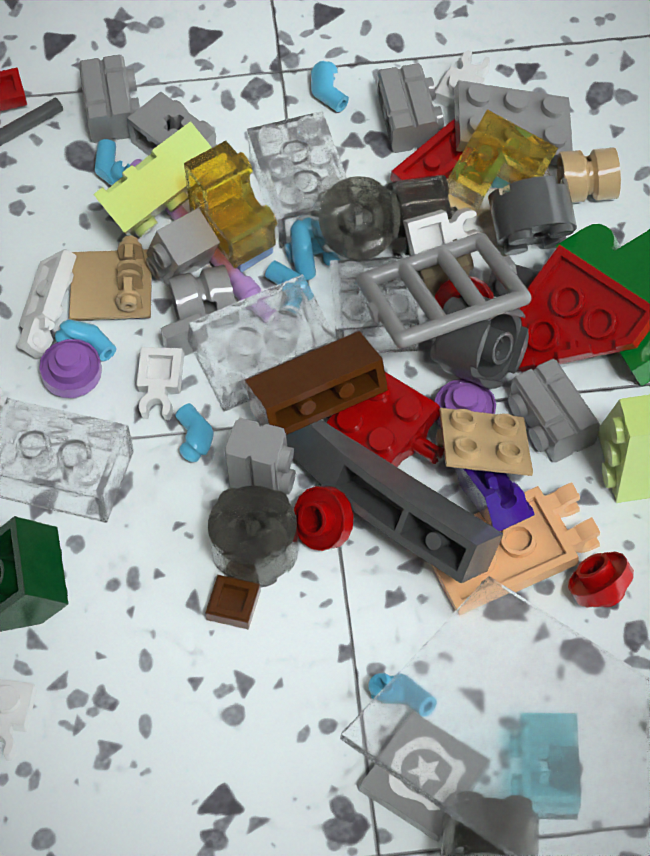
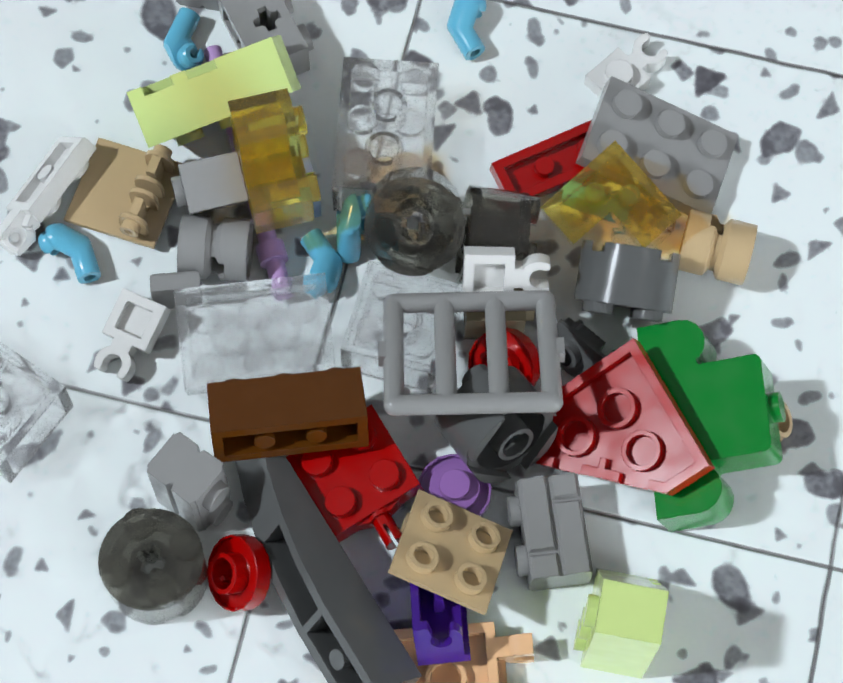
camera: 15 degrees right, 10 degrees up
medium lavender plate [39,339,102,398] -> none
medium azure arm [175,403,214,462] -> none
reddish brown tile [205,575,261,630] -> none
light grey brick [377,63,444,153] -> none

